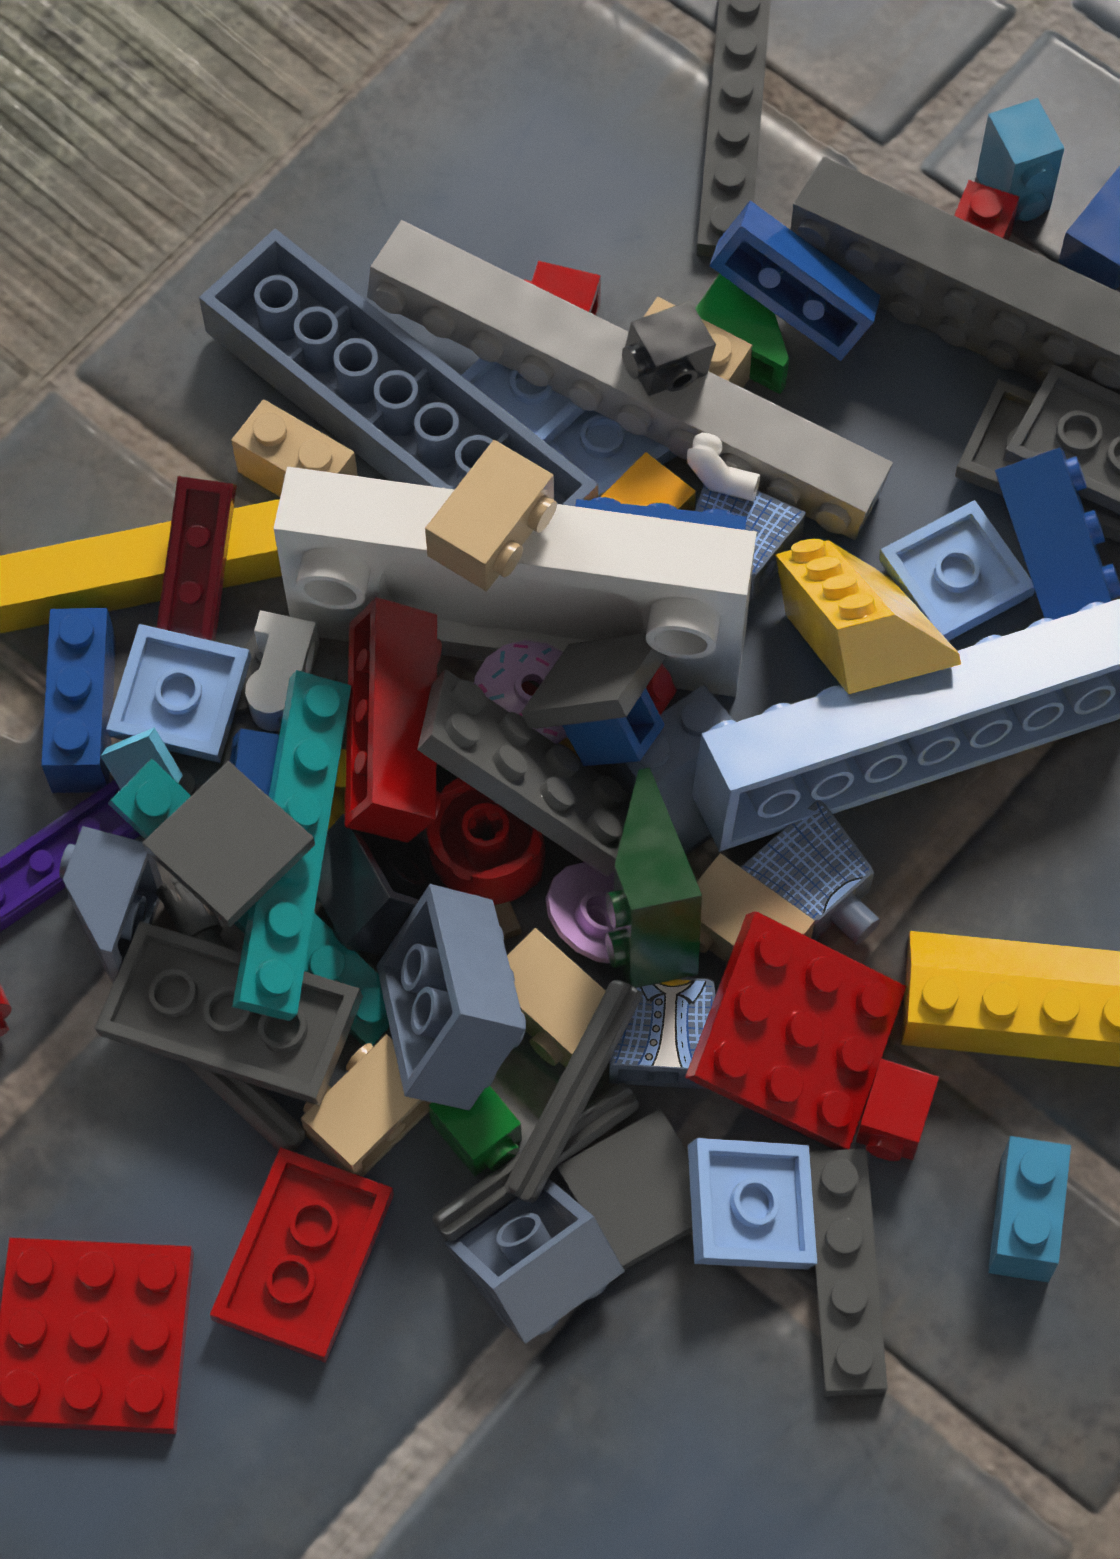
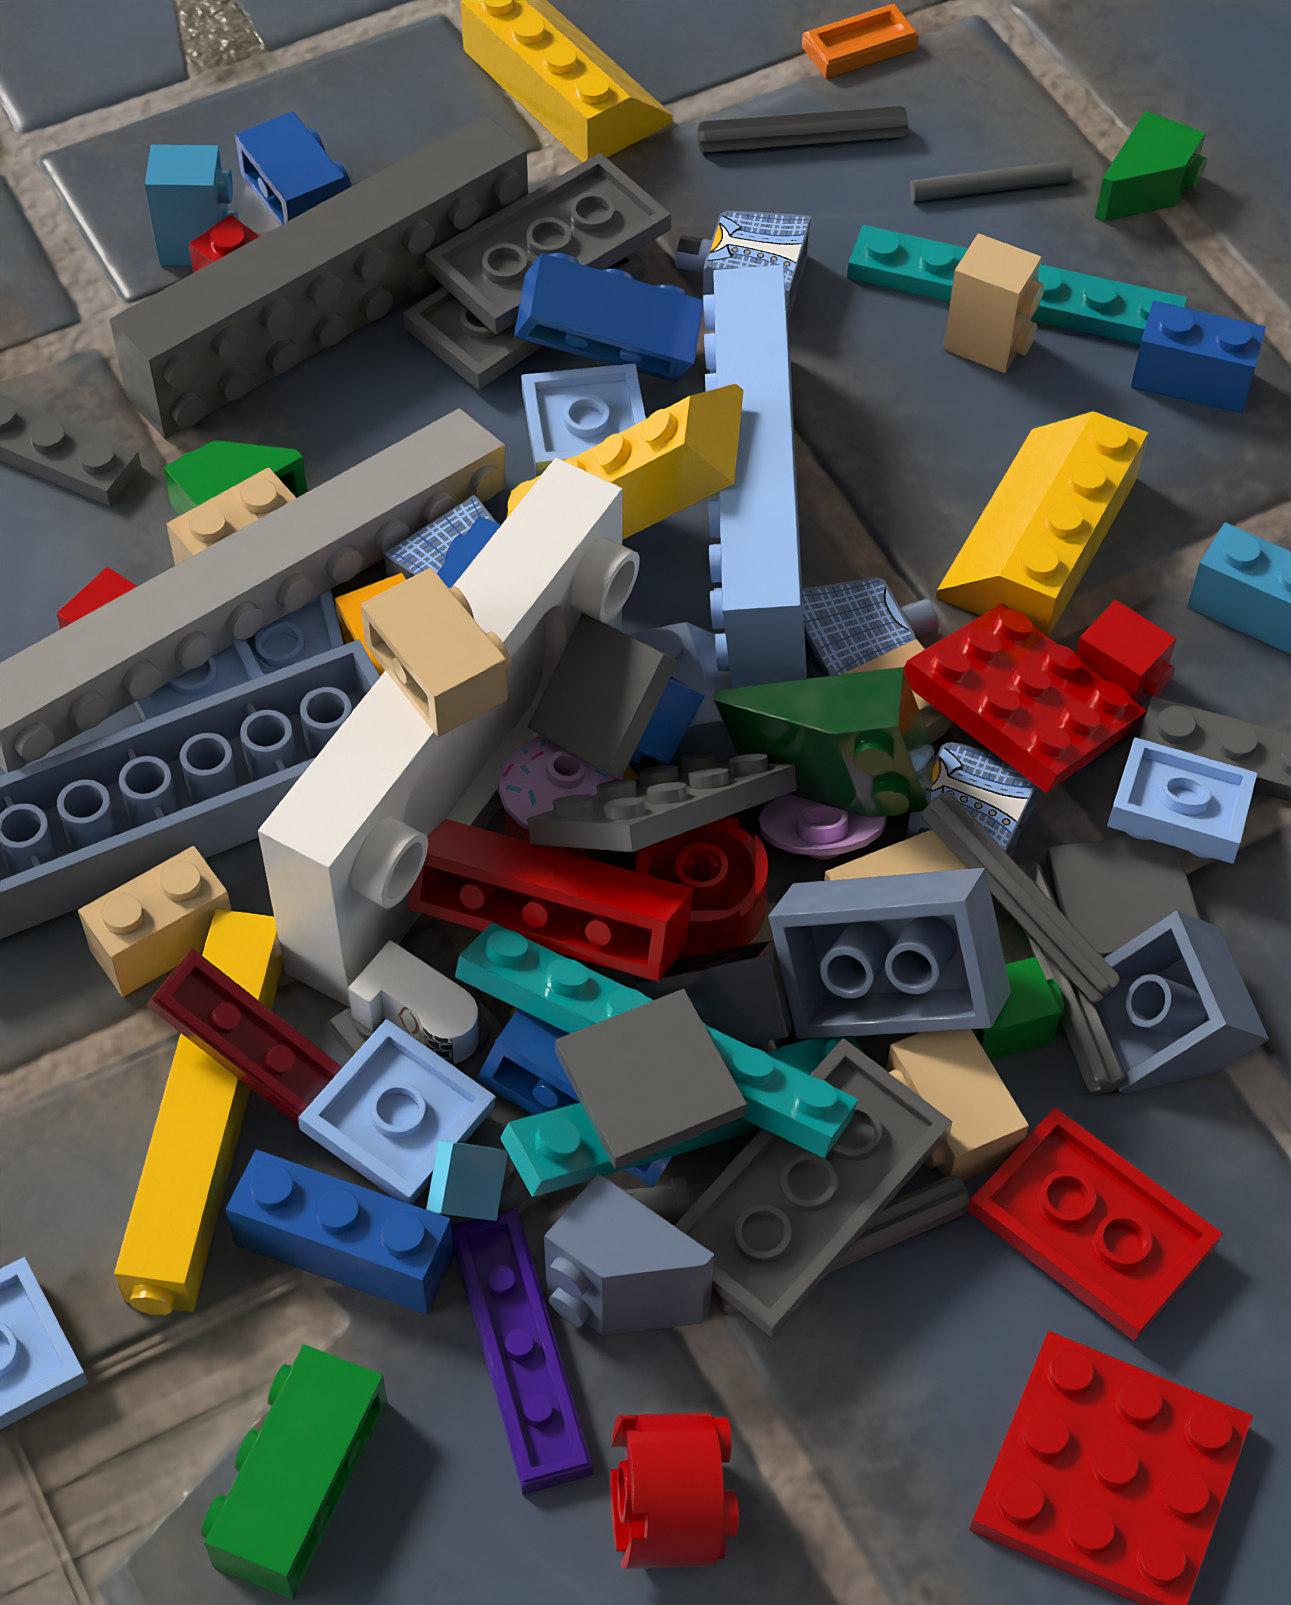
camera: 70 degrees left, 10 degrees down
black brick [622,301,716,396] -> none
white arm [687,433,760,501] -> none
blue brick [709,200,881,361] -> none

